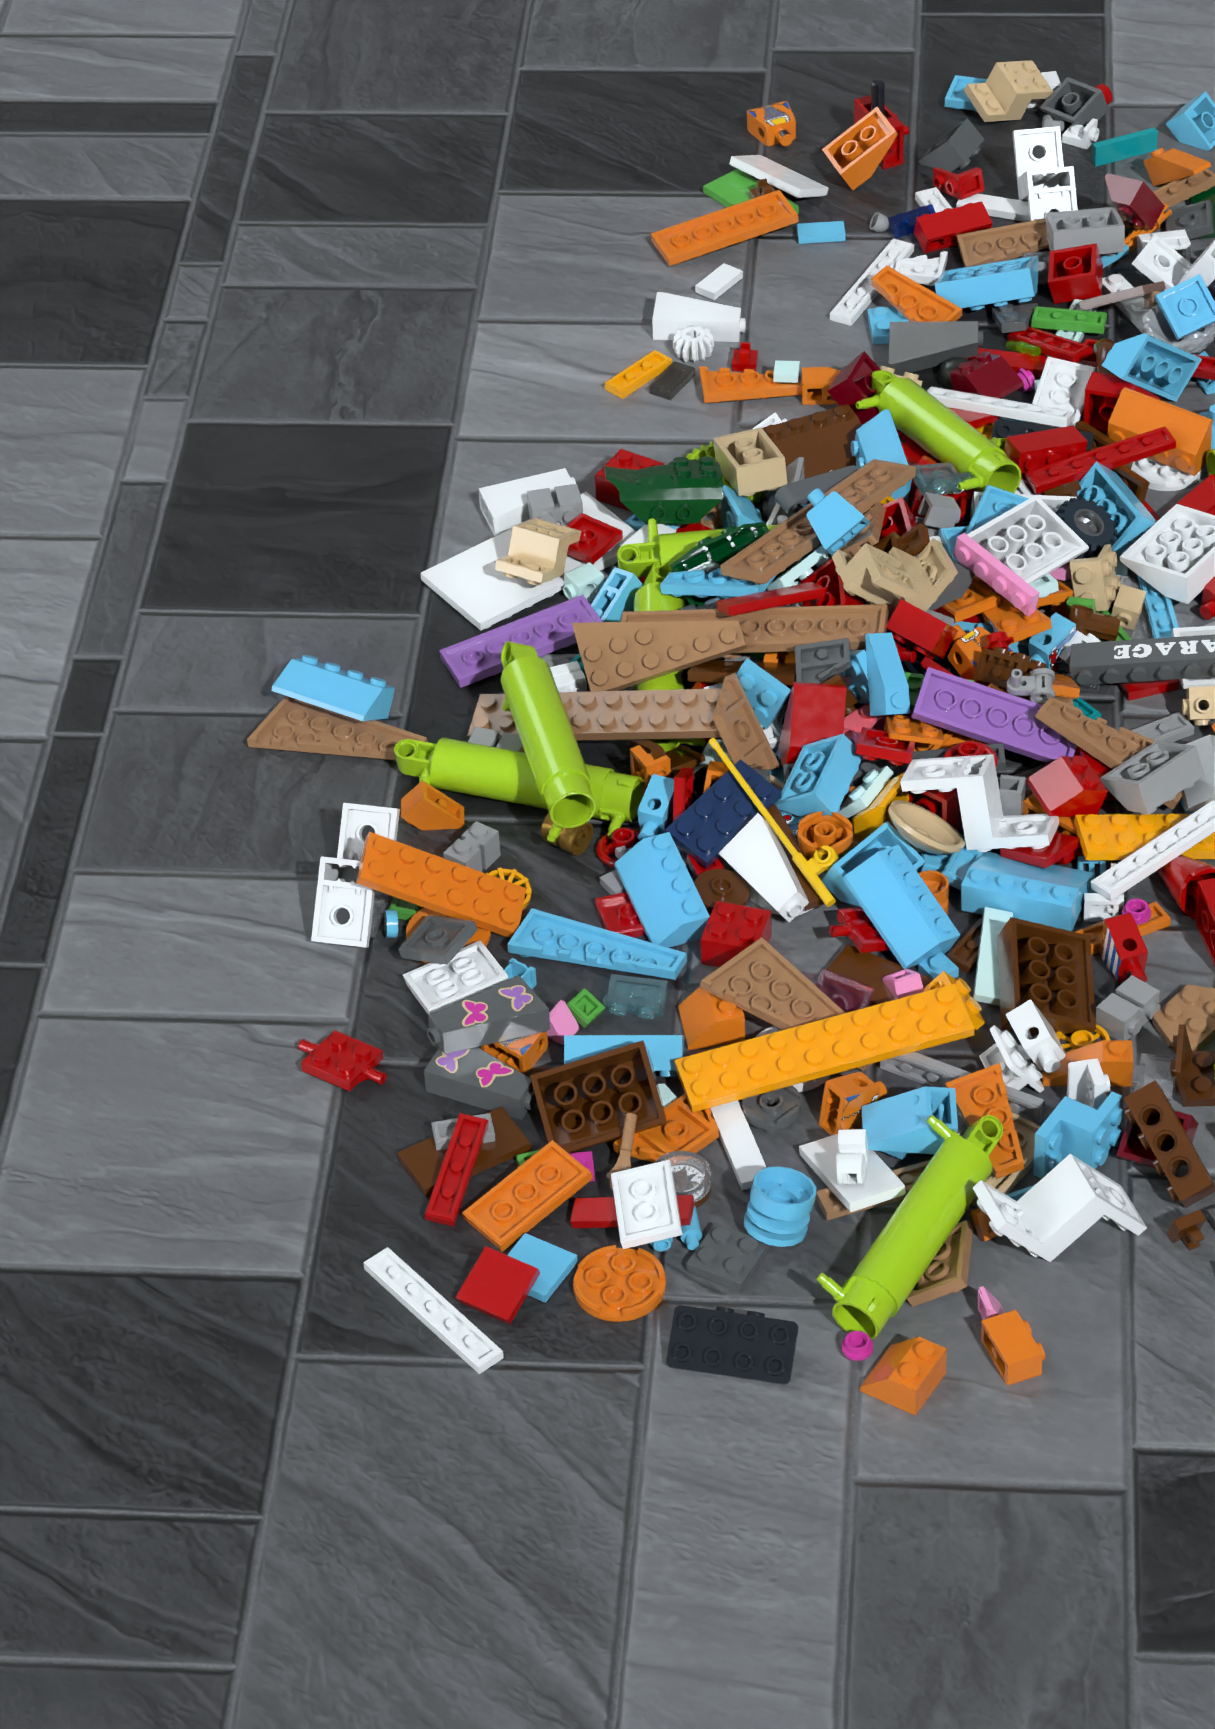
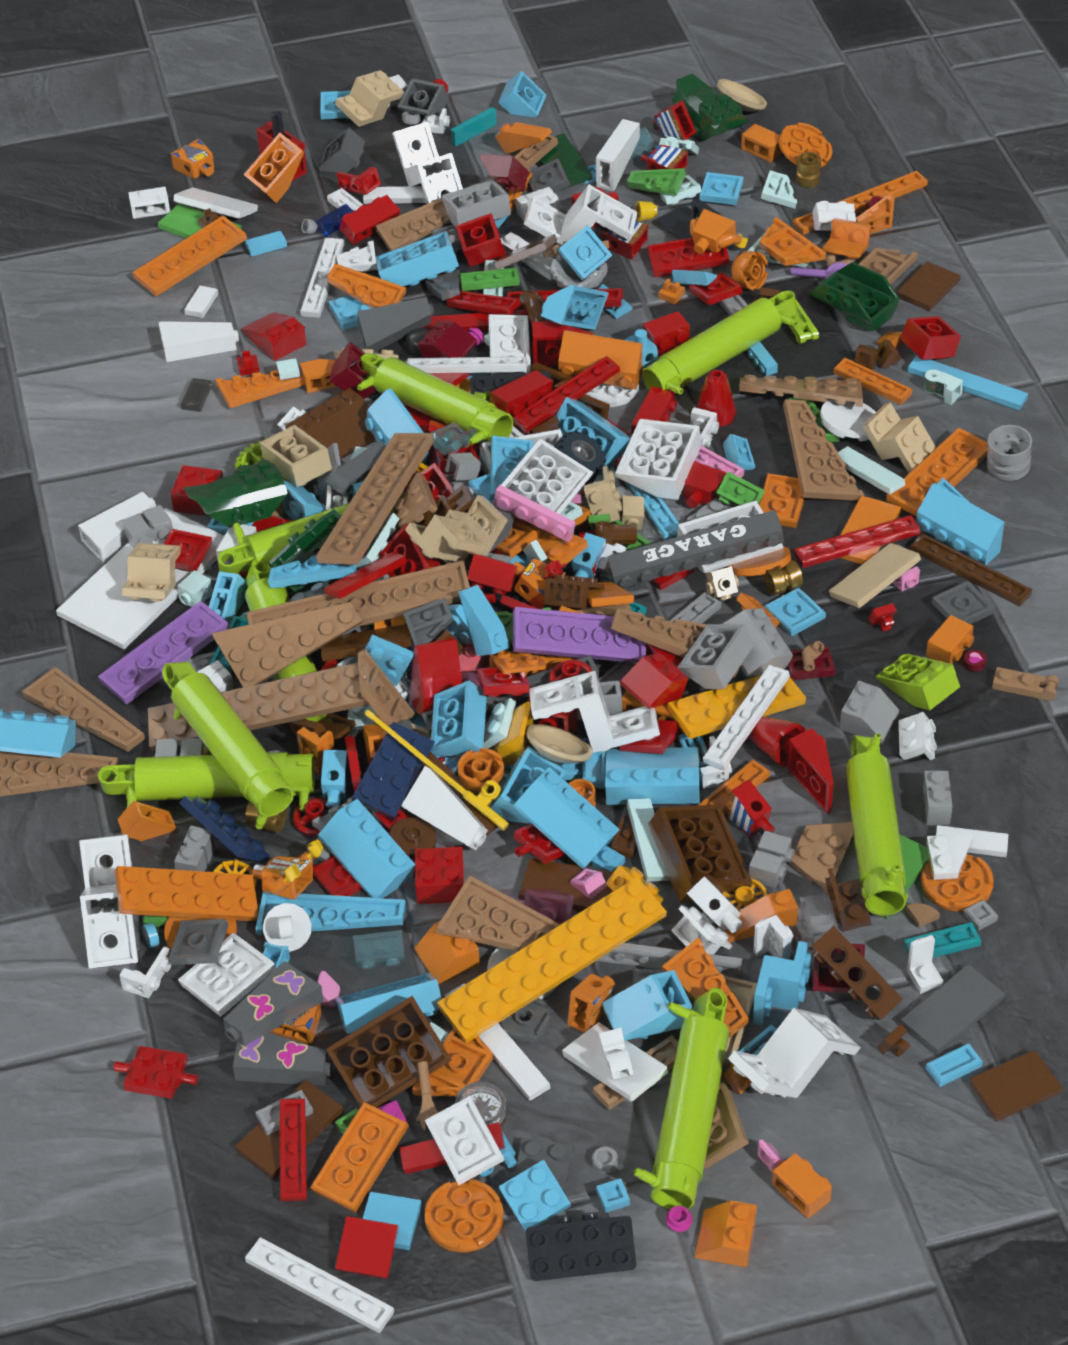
camera: 20 degrees left, 5 degrees up
bright green tile [566,988,606,1028] -> none
light orange tile [605,350,673,399] -> none
white gear [673,325,714,363] -> none
medium azure wheel [744,1166,816,1247] -> none
medium azure torso [806,488,871,555] -> none
clear neon green piece [1006,341,1041,356] -> none
light grey piece [1007,668,1055,704] -> none
dark pink plate [1122,899,1151,925] -> none
none -> medium nougat wing [22,667,145,752]
none -> white bracket [119,947,172,998]
none -> white brick [128,187,170,219]
none -> dark blue plate [180,796,270,863]
none -> red slope [241,312,307,361]
none -> orange torso [253,839,323,900]
none -> white tile [263,903,312,952]
none -> medium azure plate [499,1160,571,1232]
none -> light aqua tile [523,540,547,562]
none -> light grey tile [592,1147,618,1174]
none -> medium azure plate [596,1178,630,1213]

